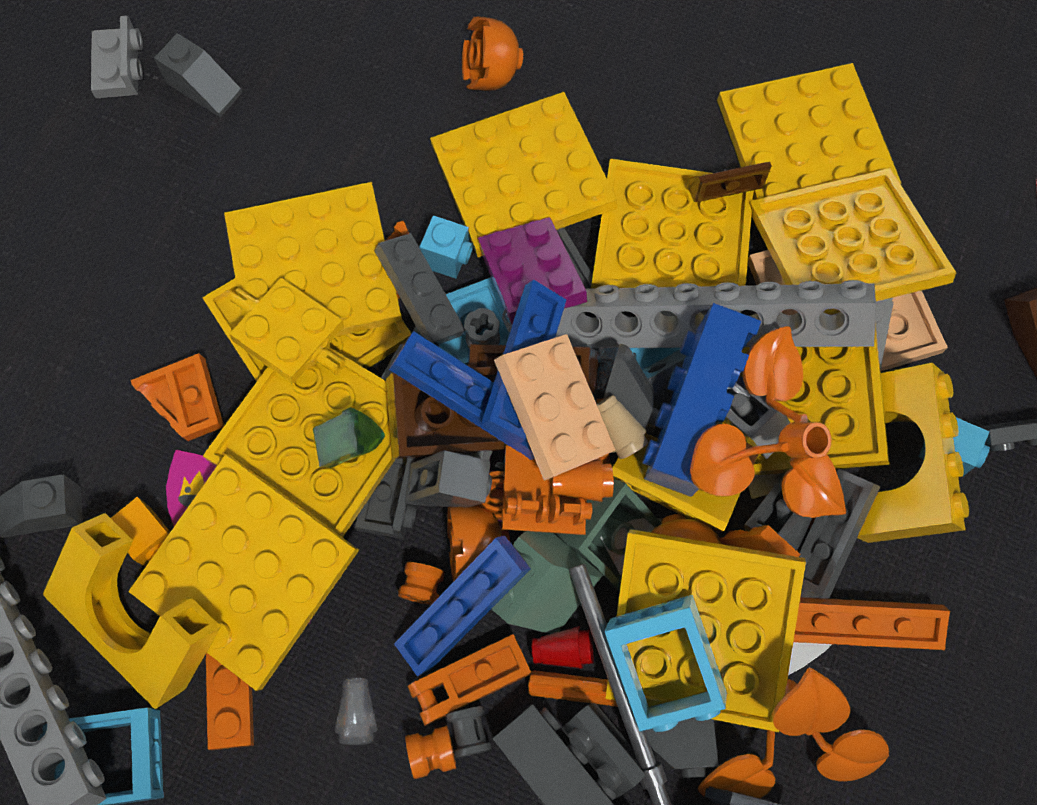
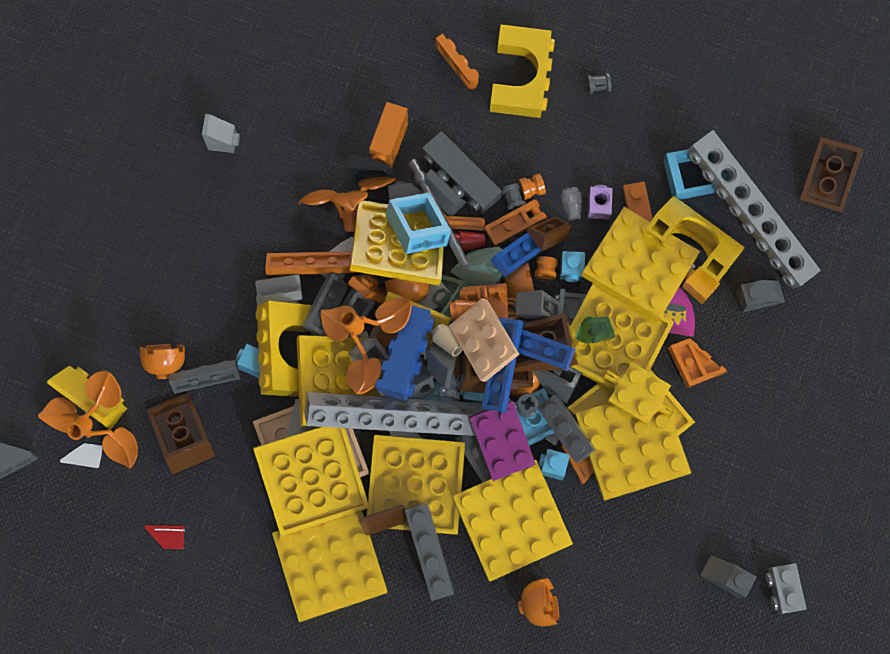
camera: 175 degrees right, 5 degrees up
none -> light grey bracket [255,274,303,306]
none -> dark grey brick [405,502,454,601]
none -> reddish brown slope [527,217,571,251]
none -> medium azure brick [560,251,585,282]
none -> lavender brick [587,185,612,220]

